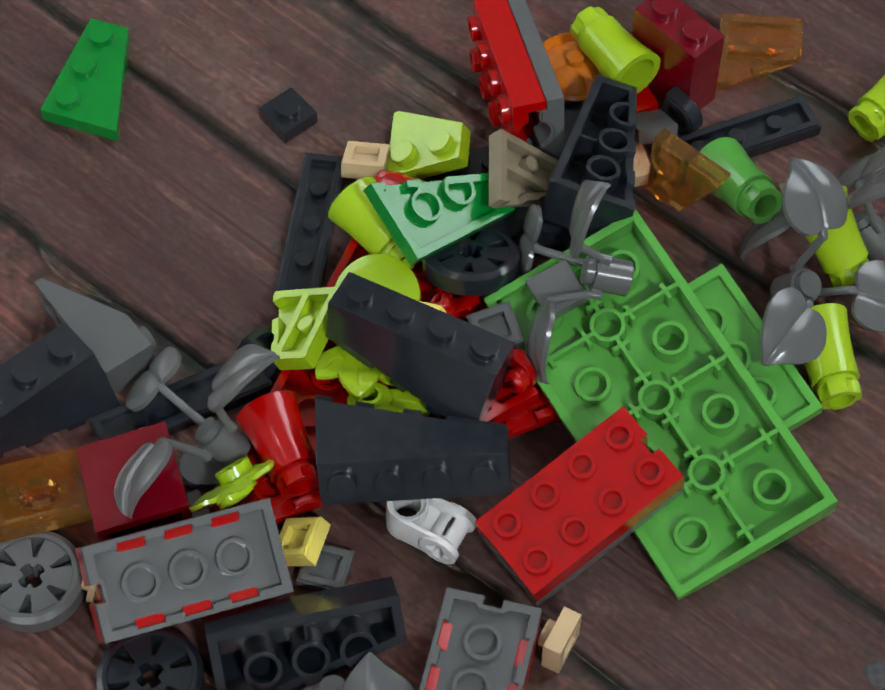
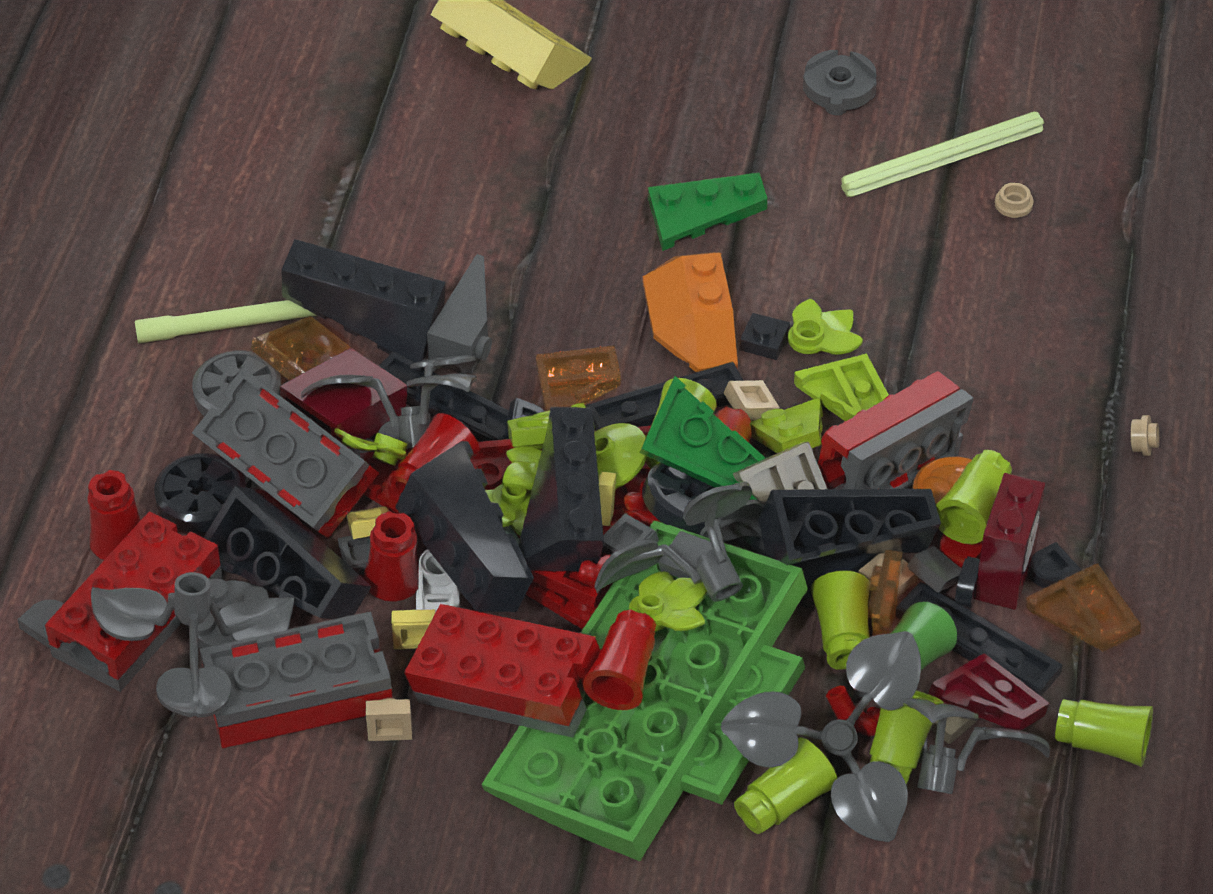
camera: 60 degrees right, 10 degrees down
none -> red plant [363,511,419,602]
none -> light yellow tile [391,609,435,649]
none -> clear orange wing [535,345,621,411]
none -> red plant [583,609,656,710]
none -> lime plate [629,571,708,632]
none -> orange wedge [643,252,738,372]
none -> lime plate [788,299,863,355]
none -> lime wing [794,353,889,421]
none -> lime plant [811,571,870,670]
none -> red arm [826,685,881,737]
none -> dark red wing [928,653,1050,731]

